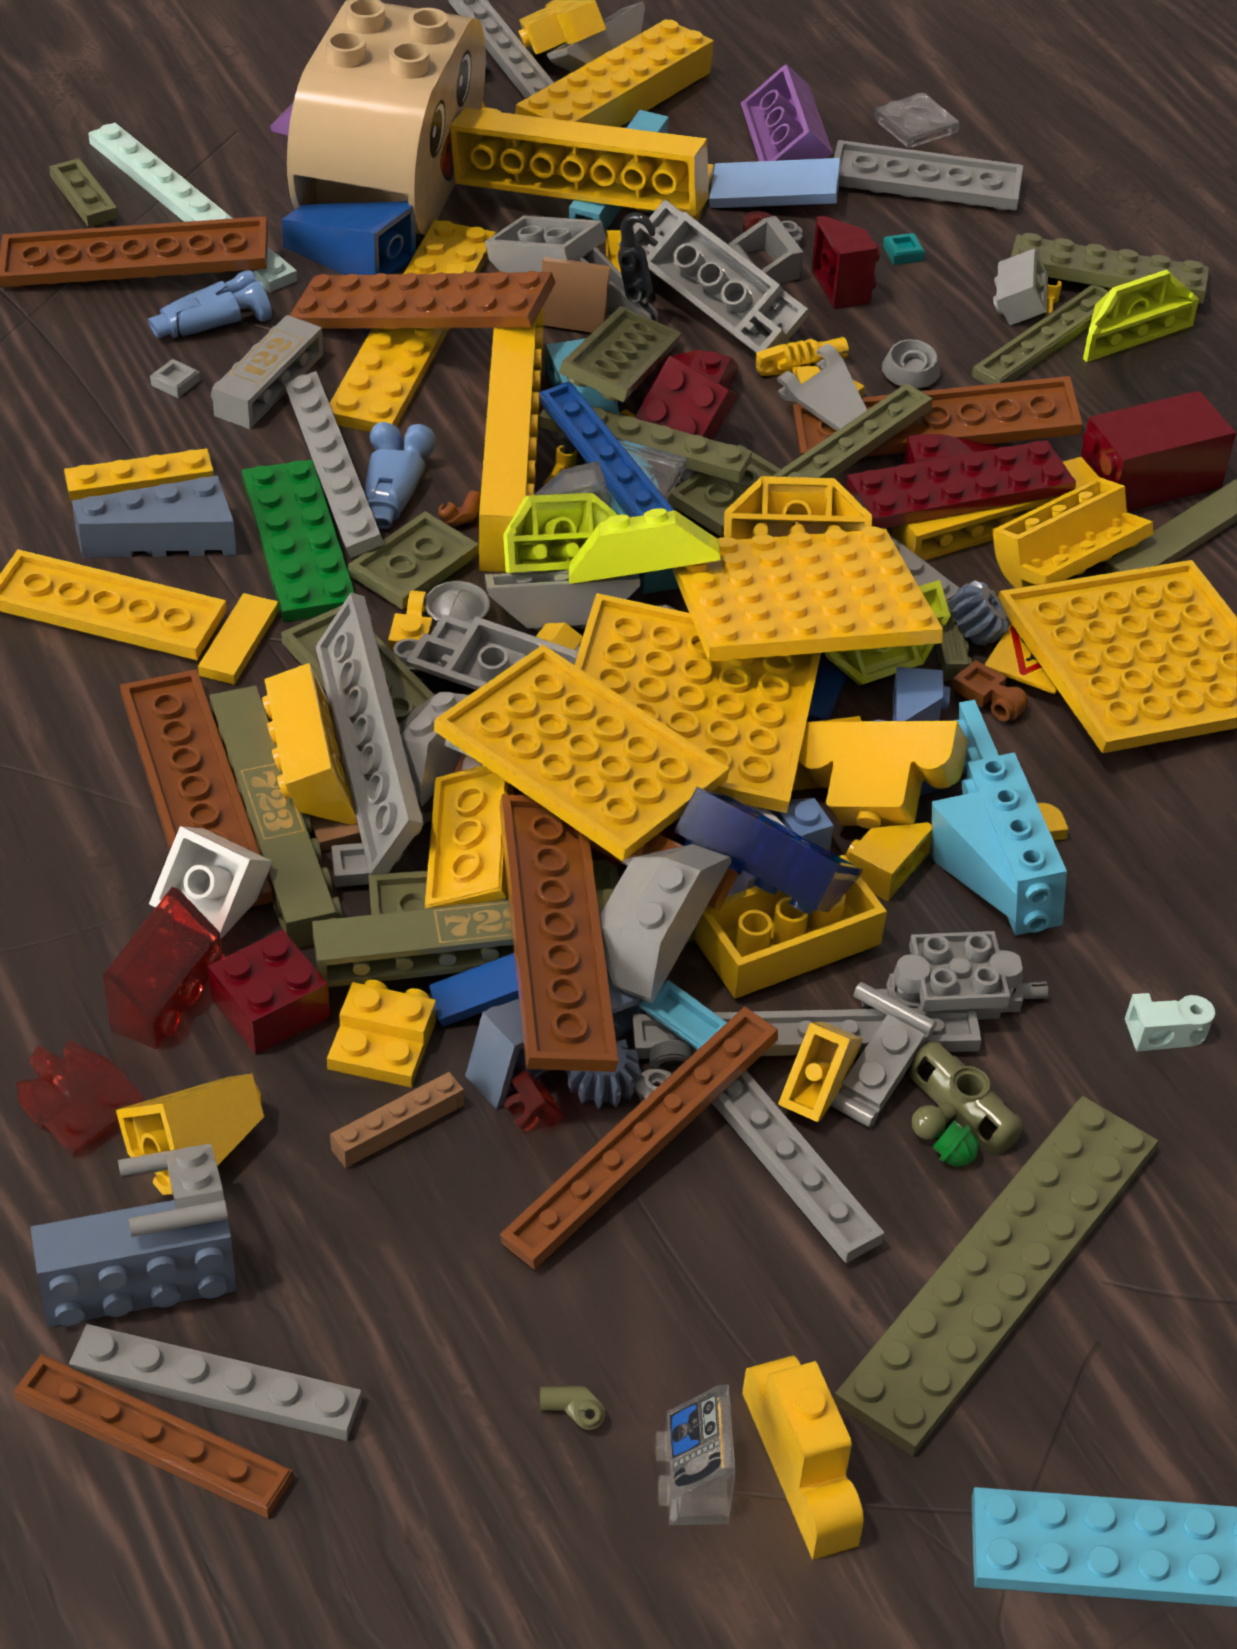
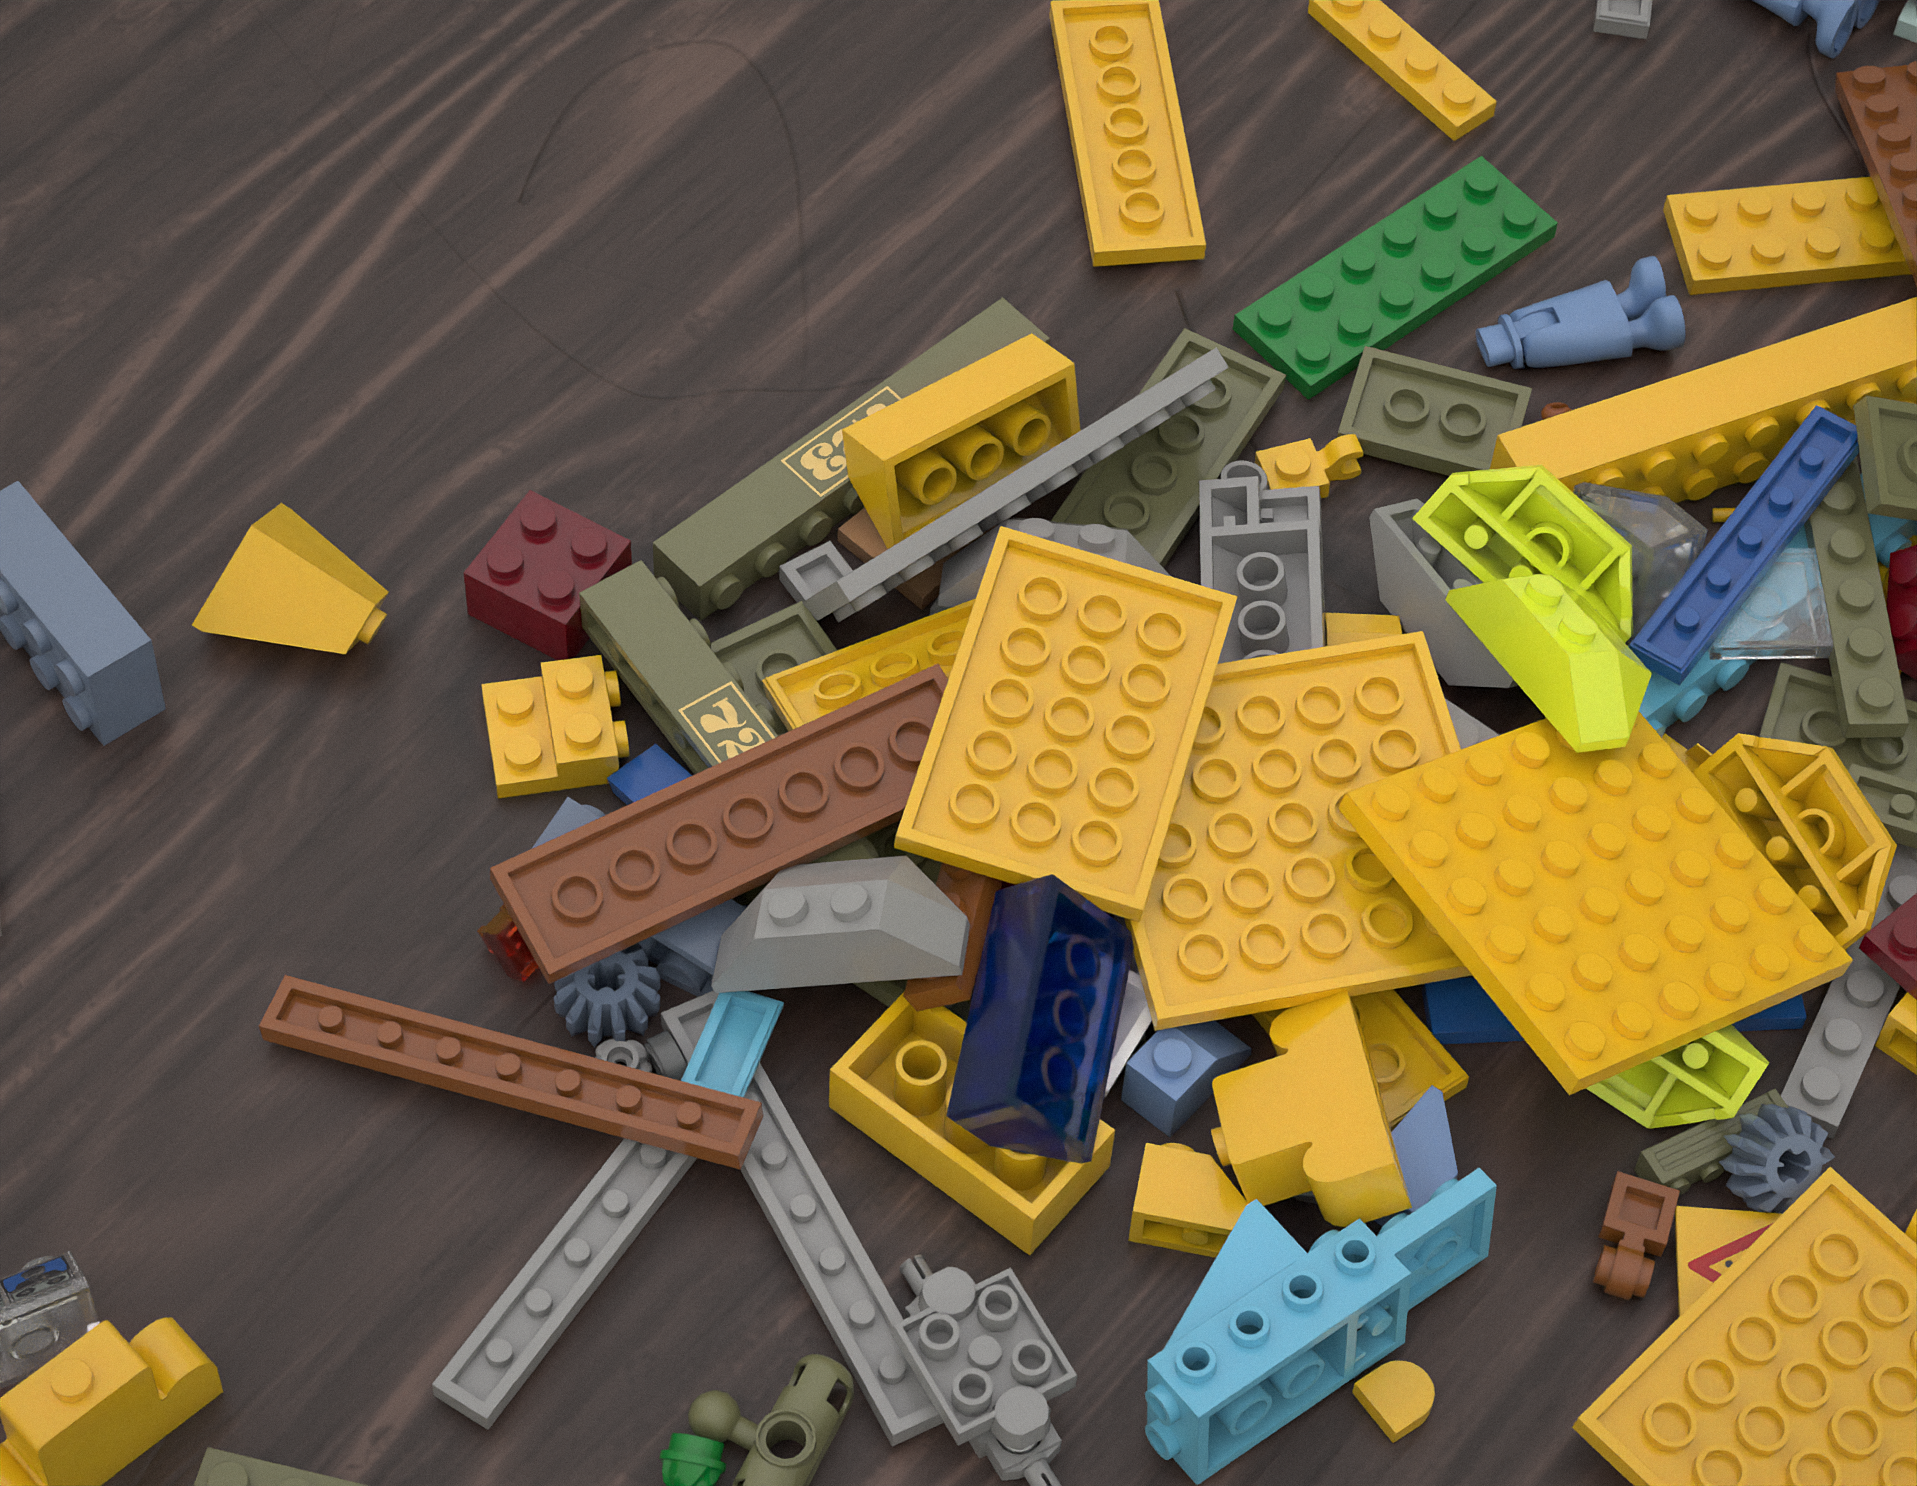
camera: 65 degrees right, 10 degrees up
clear red plate [16,1040,144,1156] -> none
sand blue wedge [72,475,236,558] -> none
clear red slope [103,887,224,1049] -> none
light grey plate [118,1143,228,1237] -> none
dark orange plate [120,669,274,907] -> none
white slope [149,826,273,938] -> none
yellow tile [198,593,279,685] -> none
light grey brick [211,315,323,429] -> none
light grey plate [284,371,385,558] -> none
medium nougat piece [330,1072,464,1169] -> none
light grey hat [424,581,491,626] -> none
olive arm [540,1386,606,1430] -> none
yellow slope [778,1021,863,1122] -> none
light grey plate [830,982,937,1128] -> none
medium blue slope [892,667,950,721] -> none

